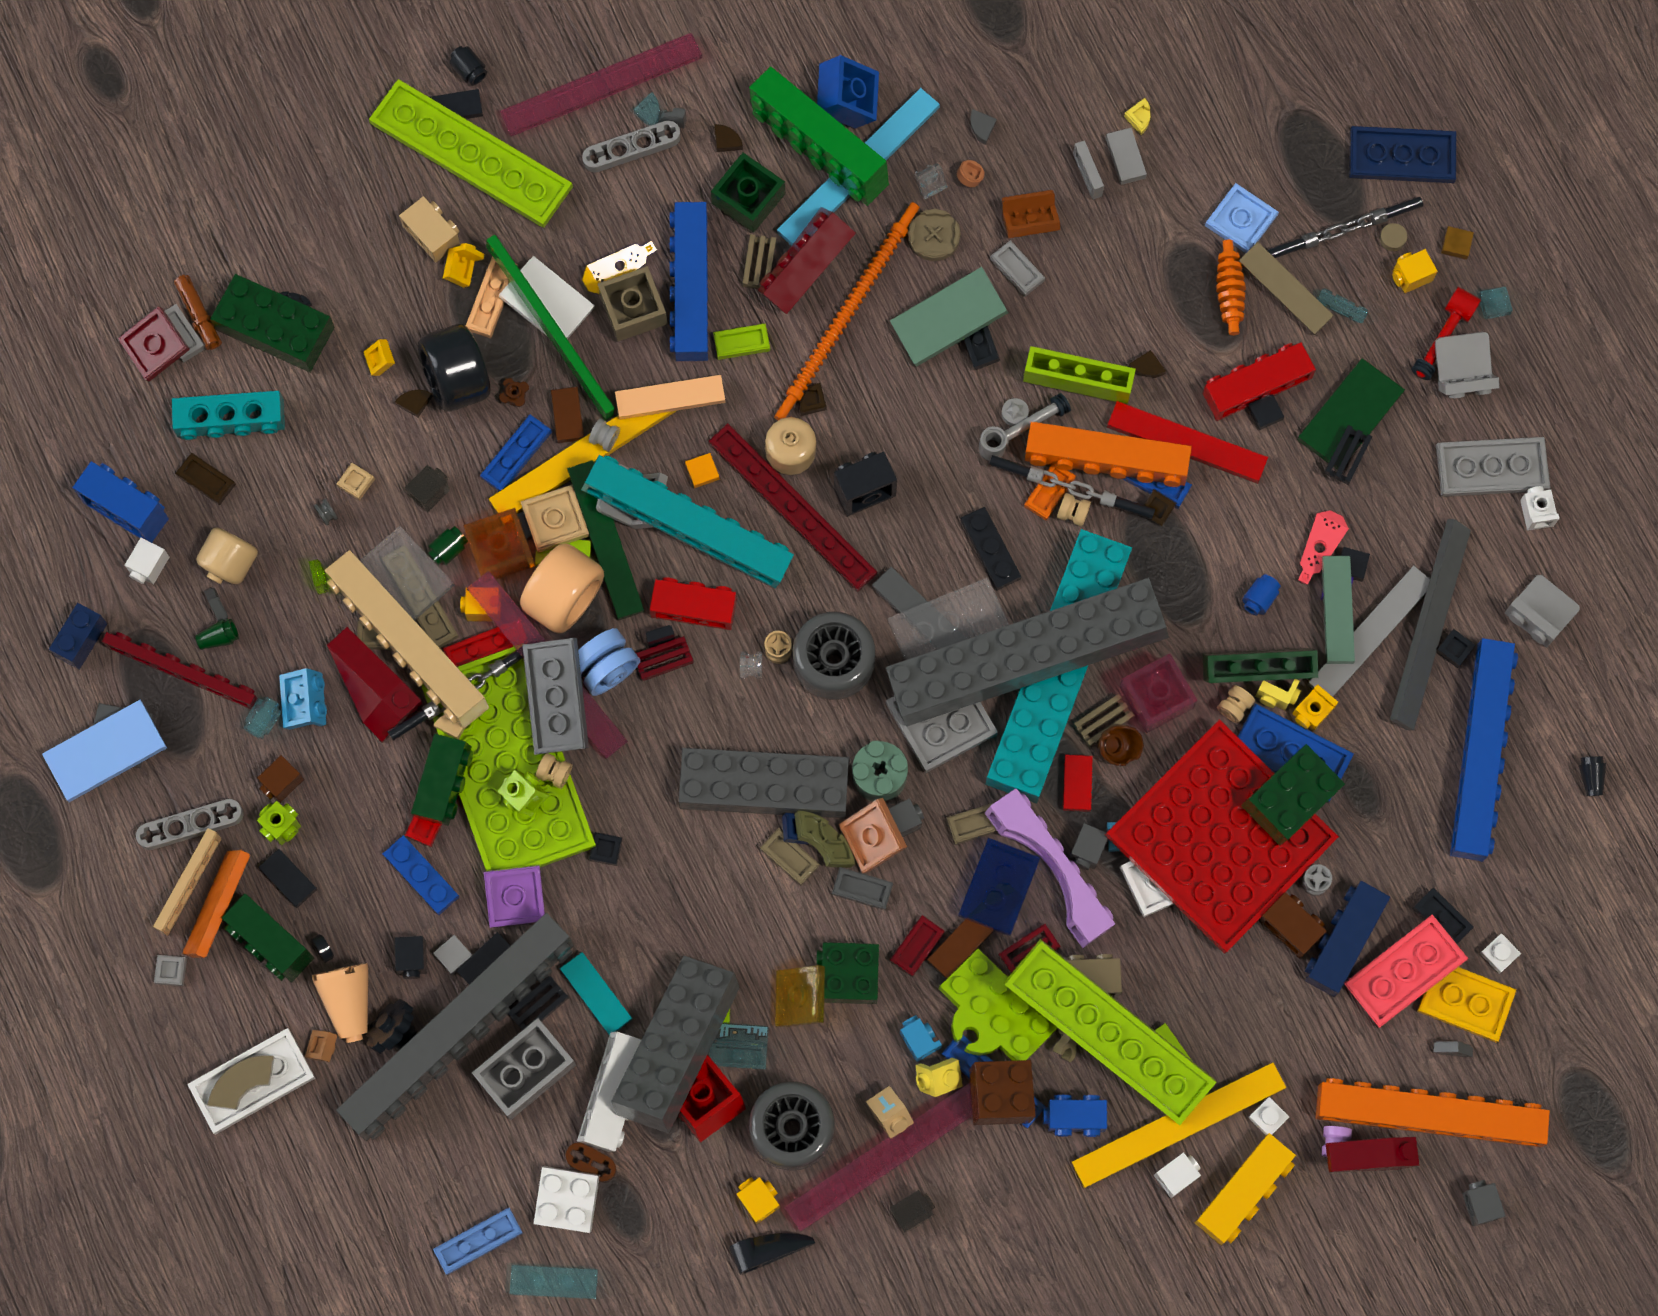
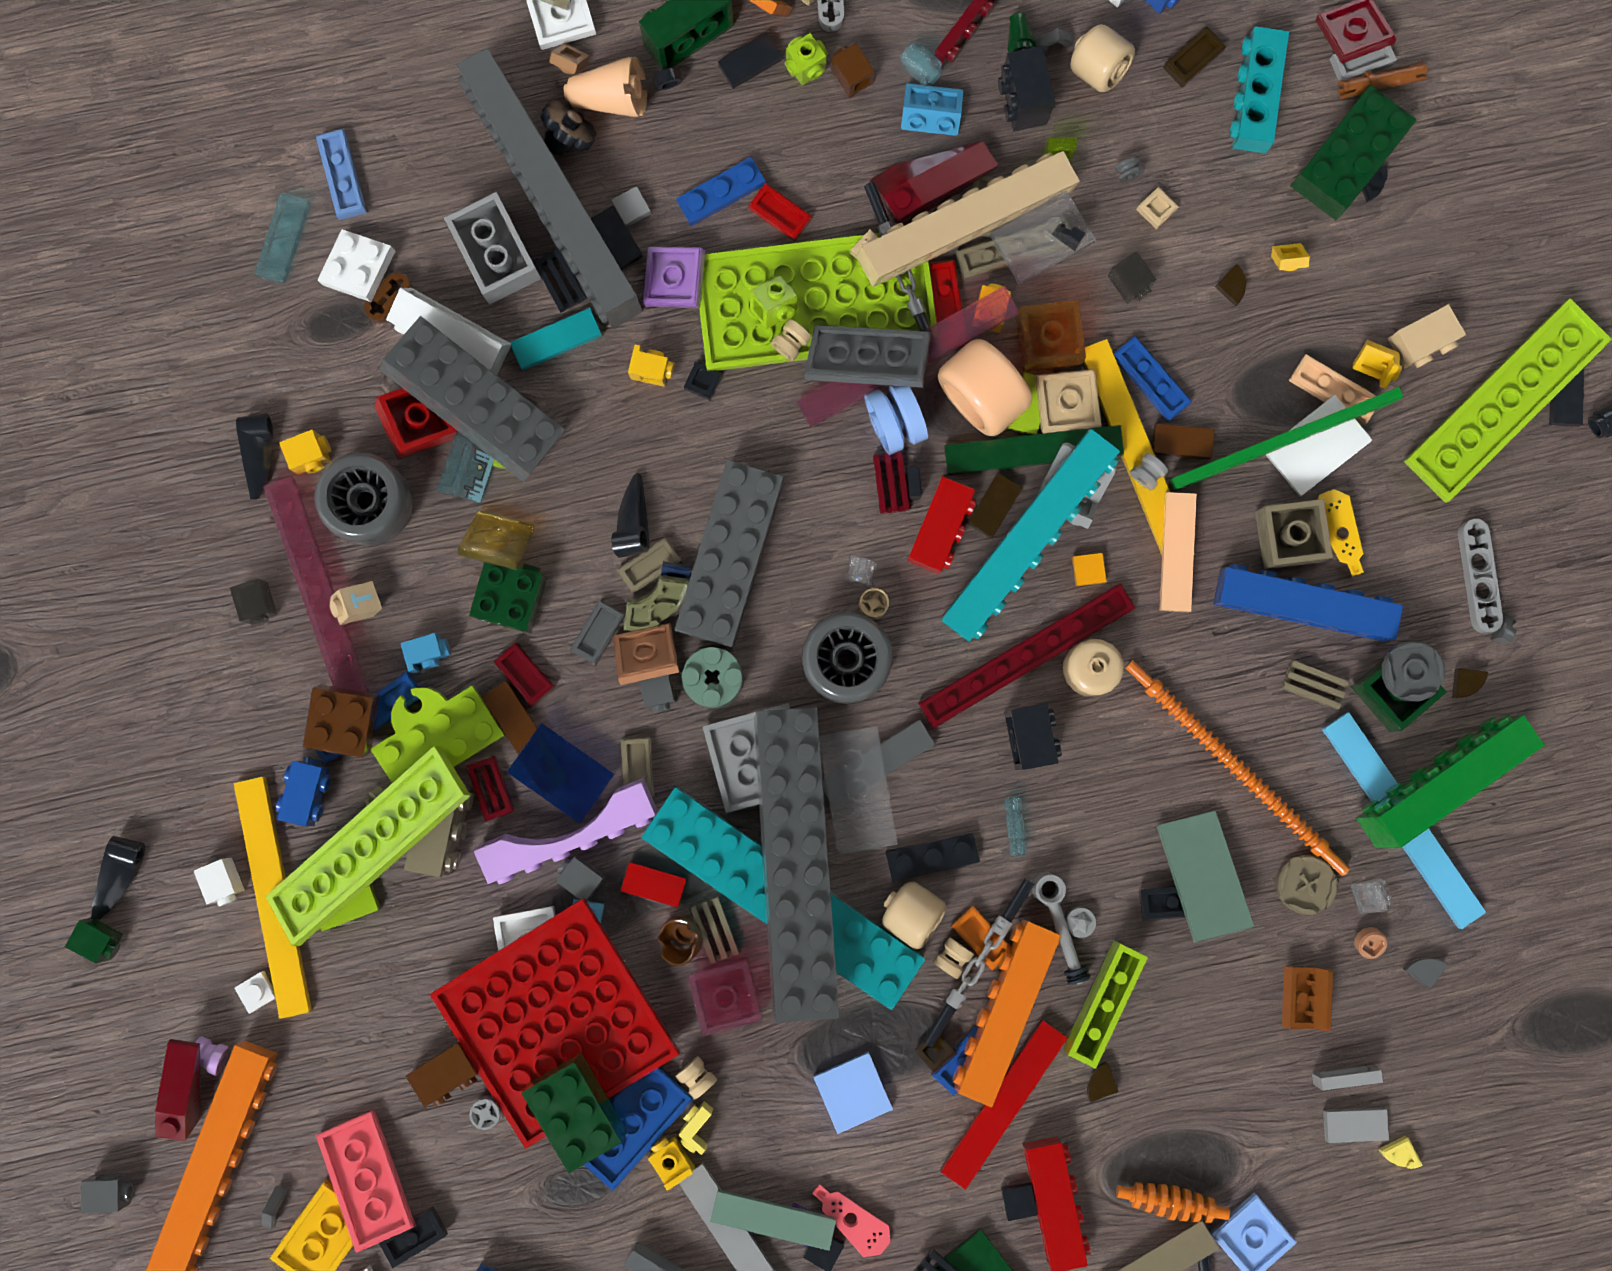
camera: 105 degrees right, 10 degrees up
black brick [395,936,427,979] -> none
dark green brick [411,734,473,826] -> none
black wheel [418,324,491,412] -> none
dark green brick [428,526,468,566] -> none
reddish brown plate [499,378,529,407] -> none
clear pink tile [500,33,702,137] -> none
clear light blue tile [633,92,660,126] -> none
lime tile [713,323,770,360] -> none
dark red wedge [758,207,856,314] -> none
dark brown tile [800,383,827,416] -> none
blue brick [817,55,879,129] -> none
light yellow bracket [916,1058,963,1097] -> none
light grey tile [990,240,1045,297] -> none
yellow brick [1195,1133,1296,1245] -> none
dark green brick [1202,648,1318,683] -> none
blue brick [1242,574,1281,616] -> none
dark blue brick [1304,881,1390,997] -> none
none -> dark green brick [65,918,123,964]
none -> black piece [91,836,145,920]
none -> black piece [611,473,649,558]
none -> yellow brick [628,344,675,387]
none -> light blue tile [813,1051,893,1134]
none -> tan head [882,881,946,950]
none -> dark brown tile [967,473,1023,539]
none -> black brick [998,46,1055,132]
none -> clear light blue axle [1004,797,1027,856]
none -> black tile [1052,224,1086,251]
none -> dark grey tile [1382,641,1445,701]

